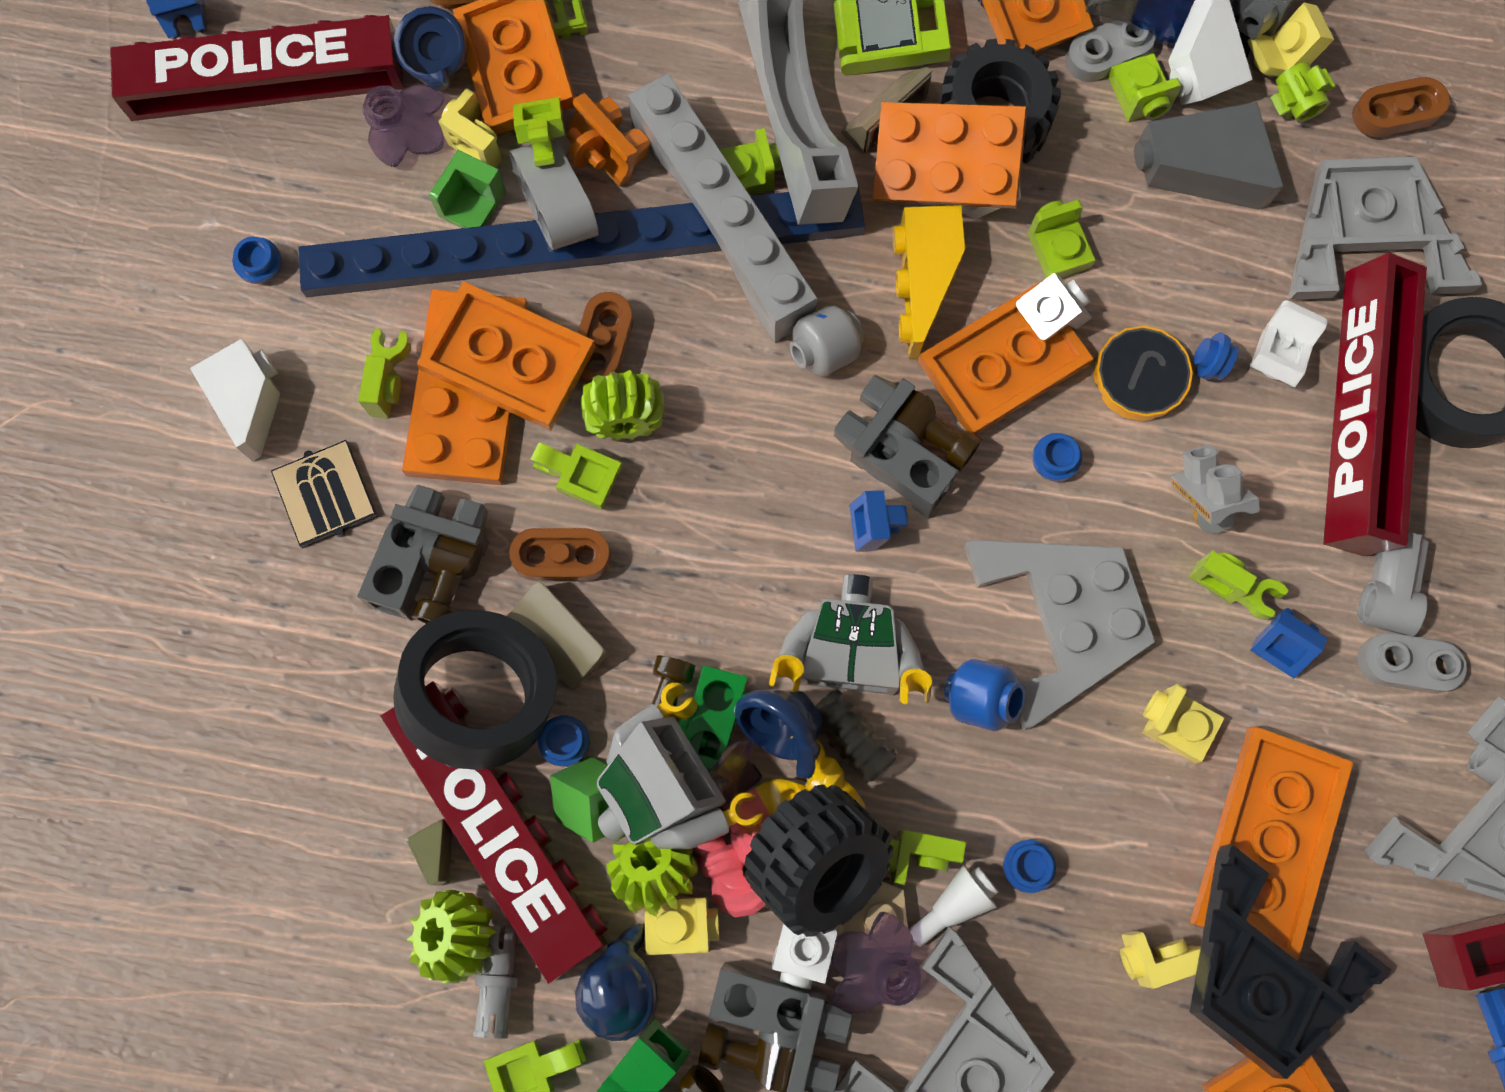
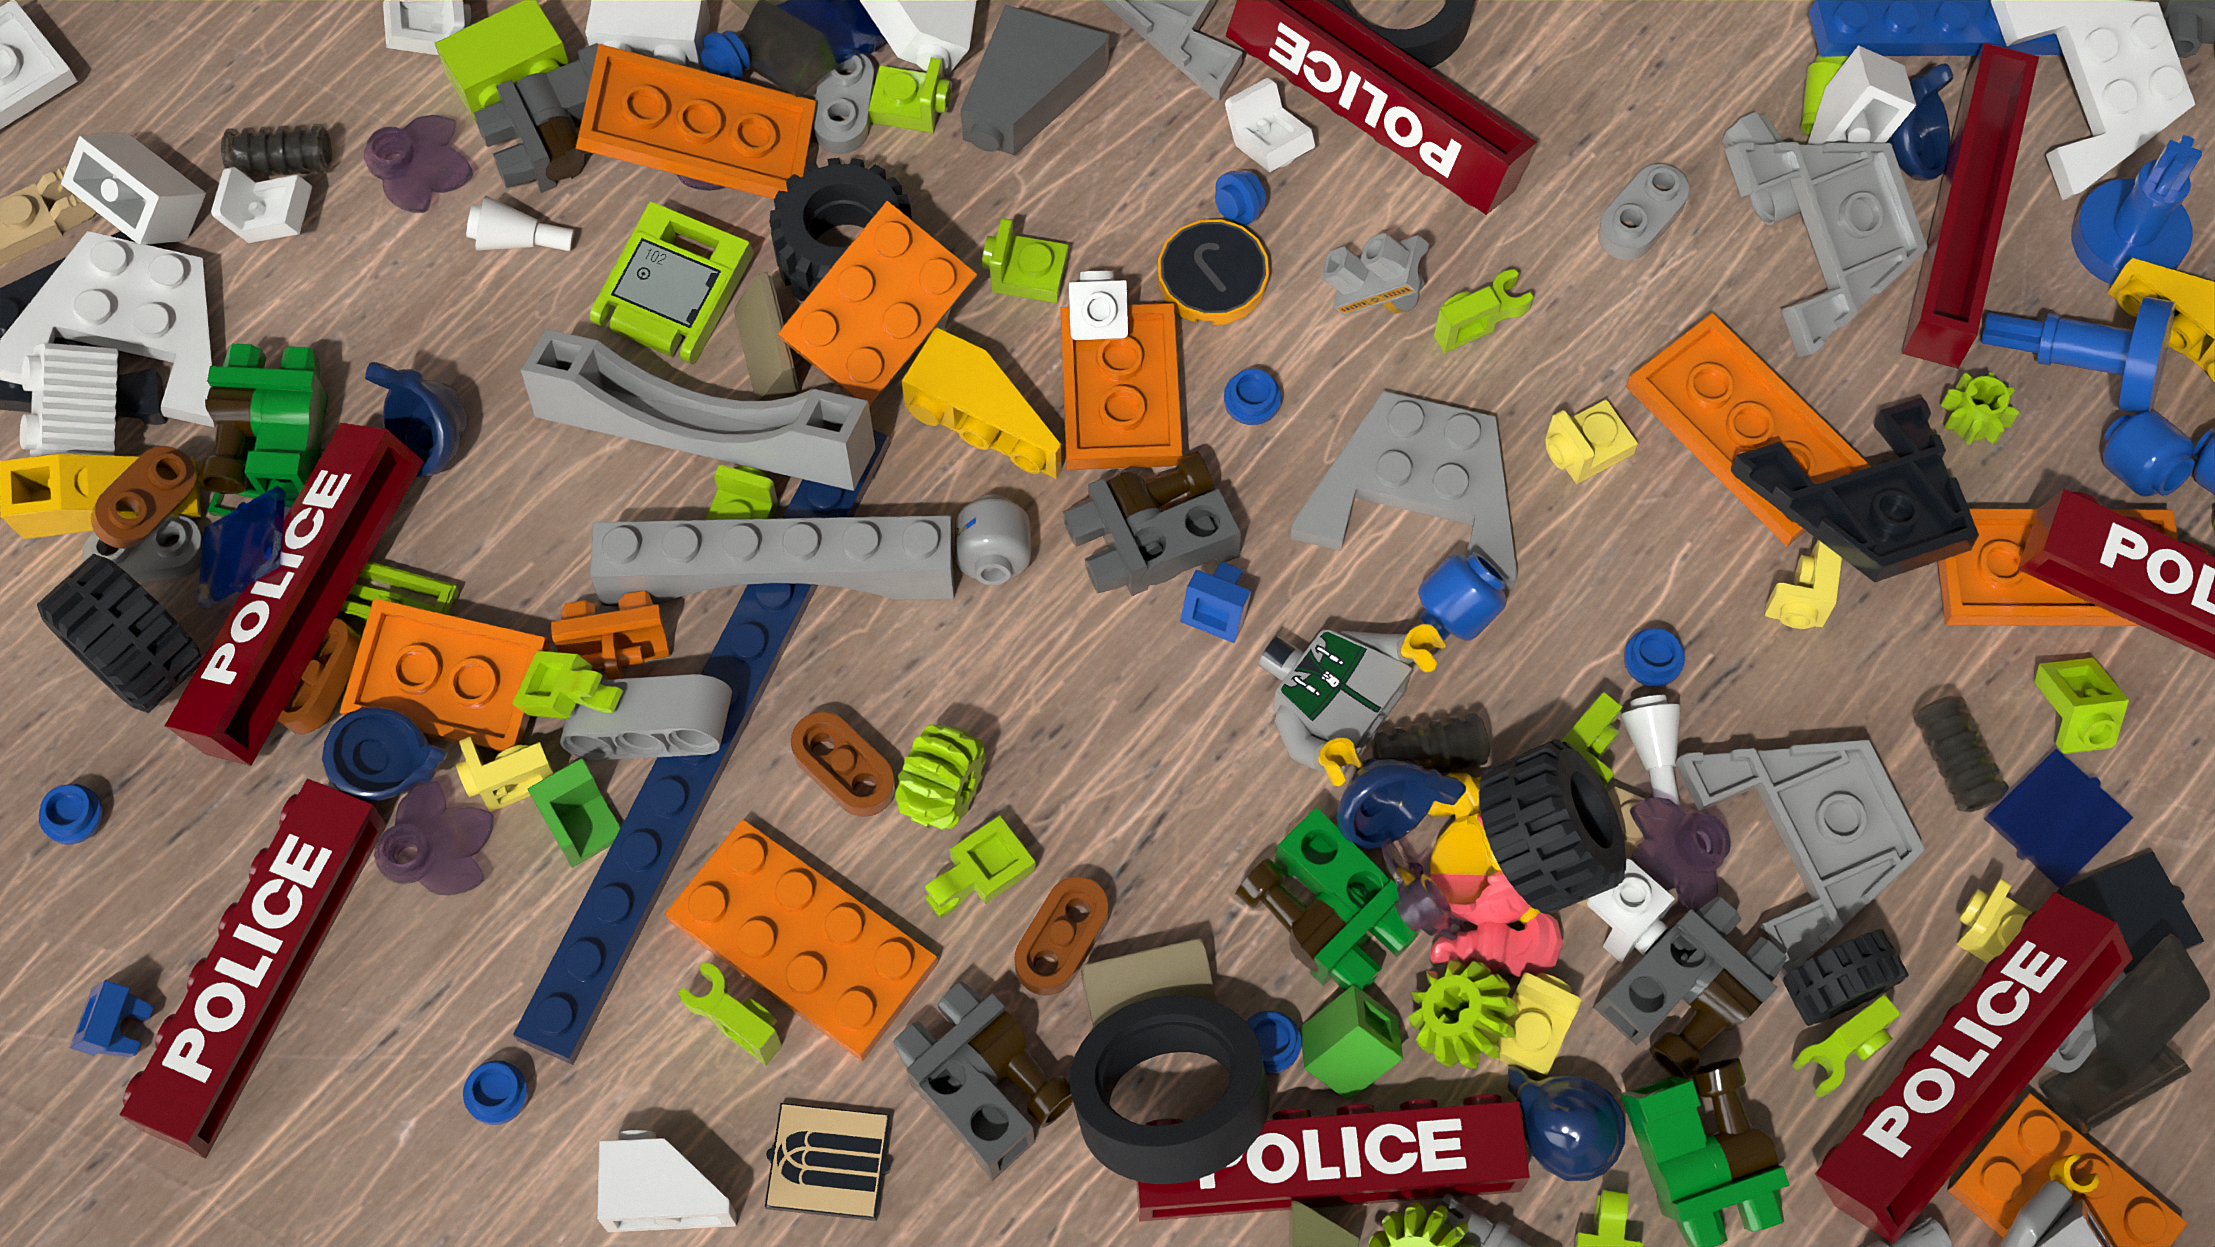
camera: 60 degrees left, 10 degrees down
orange plate [417,281,596,431] -> none
light grey torso [597,683,764,849] -> none
blue tile [1250,608,1328,679] -> none
light grey piece [1357,532,1429,636] -> none
none -> lime gear [1941,372,2019,445]

